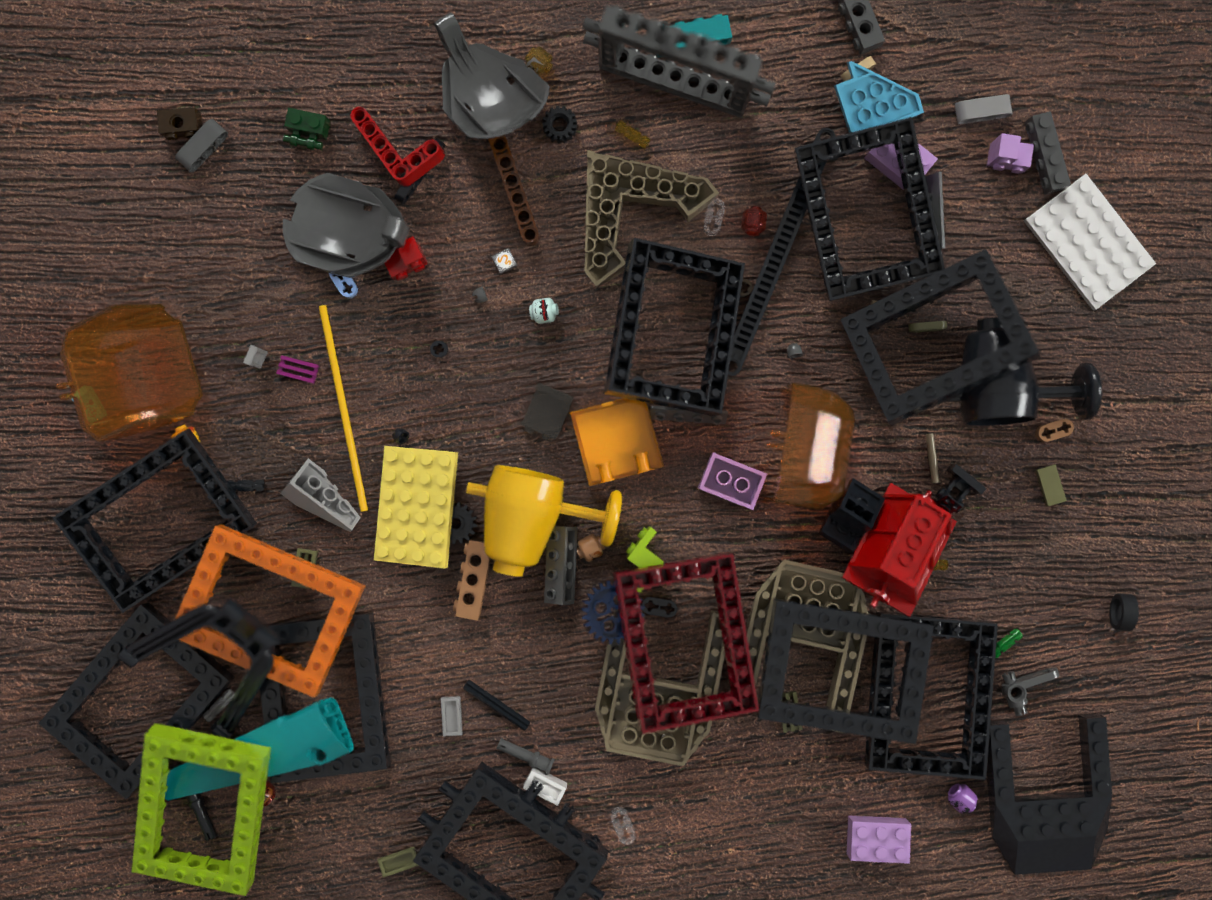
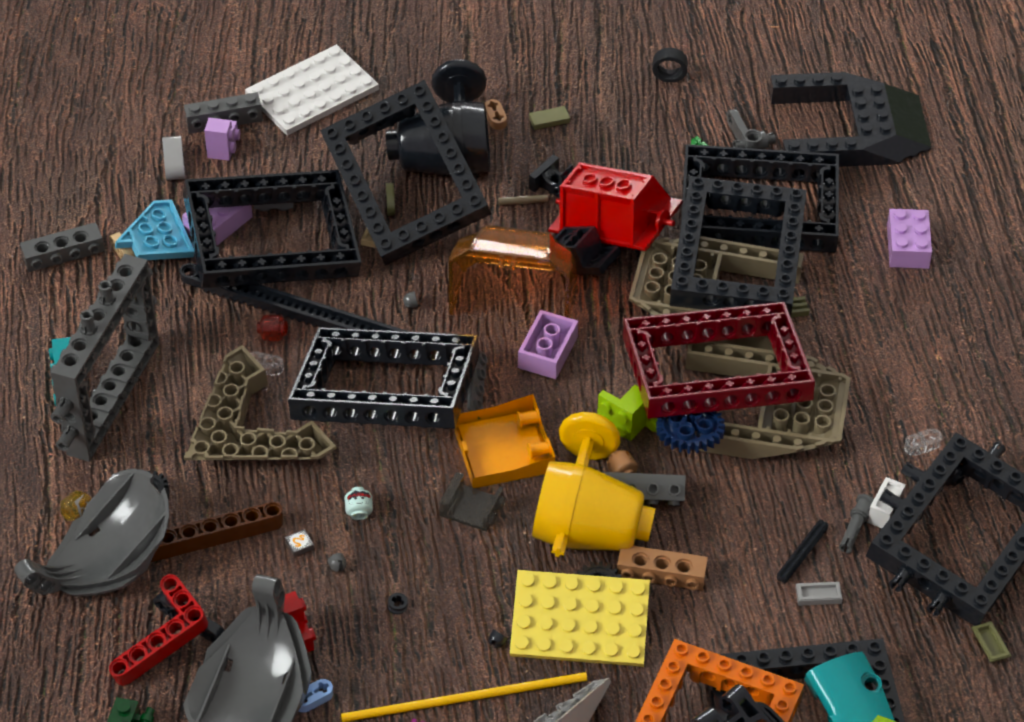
camera: 90 degrees left, 40 degrees down
clear yellow axle [615,120,650,148] -> none
medium lavender head [948,784,978,814] -> none

